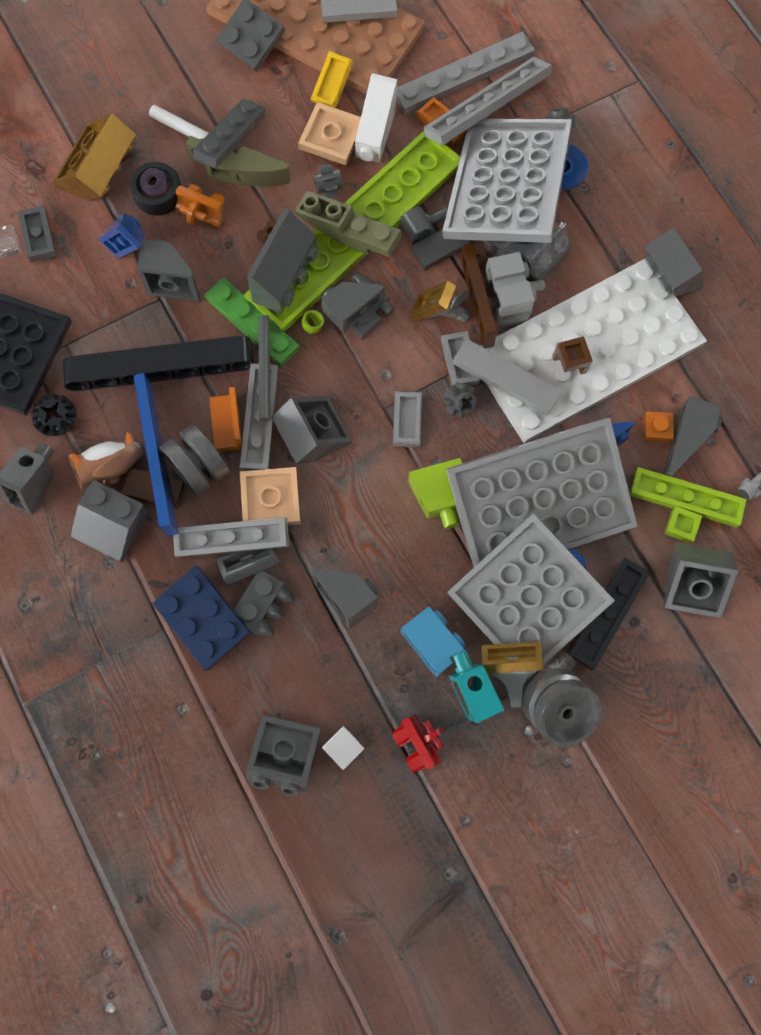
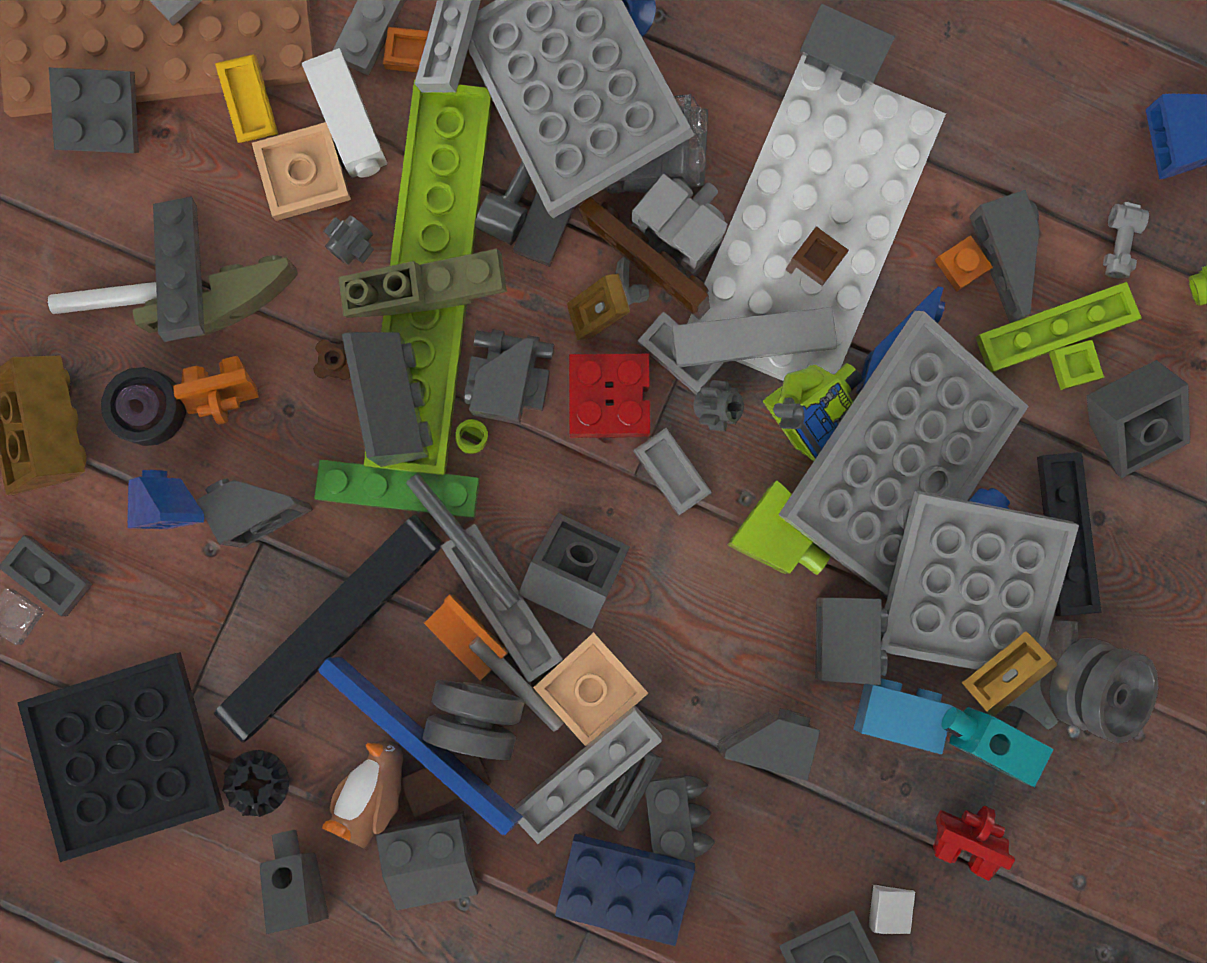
camera: 35 degrees left, 10 degrees up
none -> light grey bar [468,636,564,732]
none -> red piece [569,354,650,438]
none -> torso [763,363,863,461]
none -> dark grey slope [815,598,888,685]

